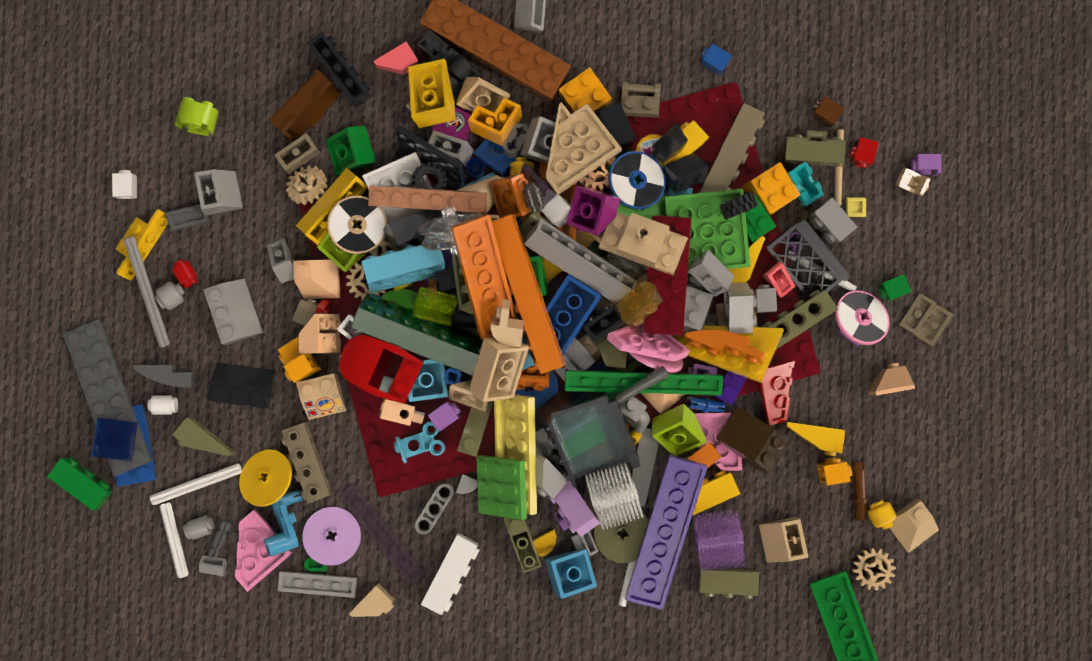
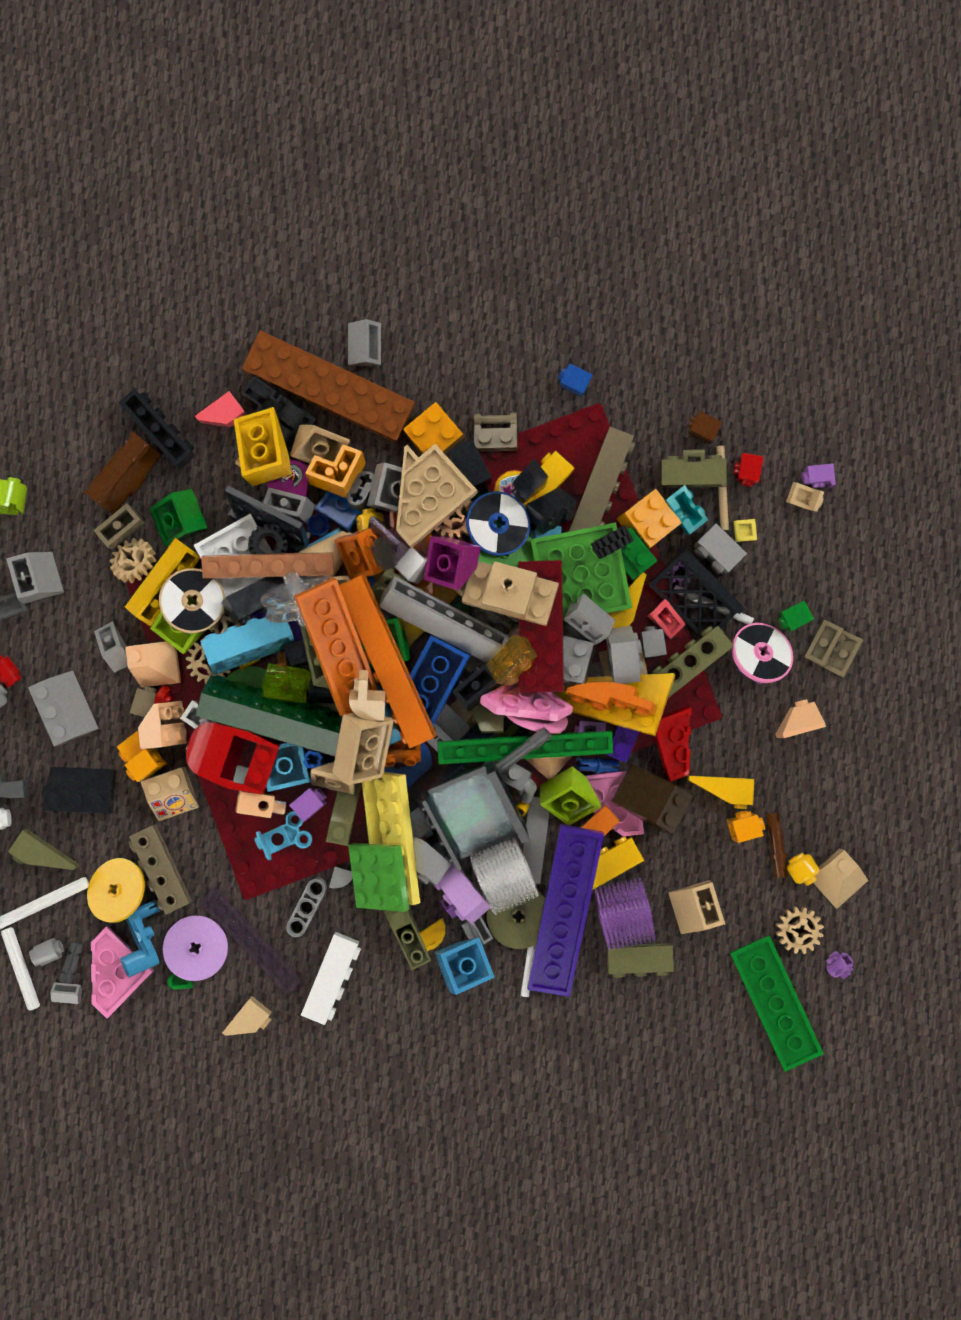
camera: 10 degrees left, 0 degrees up
light grey plate [278,571,357,598] -> none
none -> medium lavender gear [826,951,853,979]

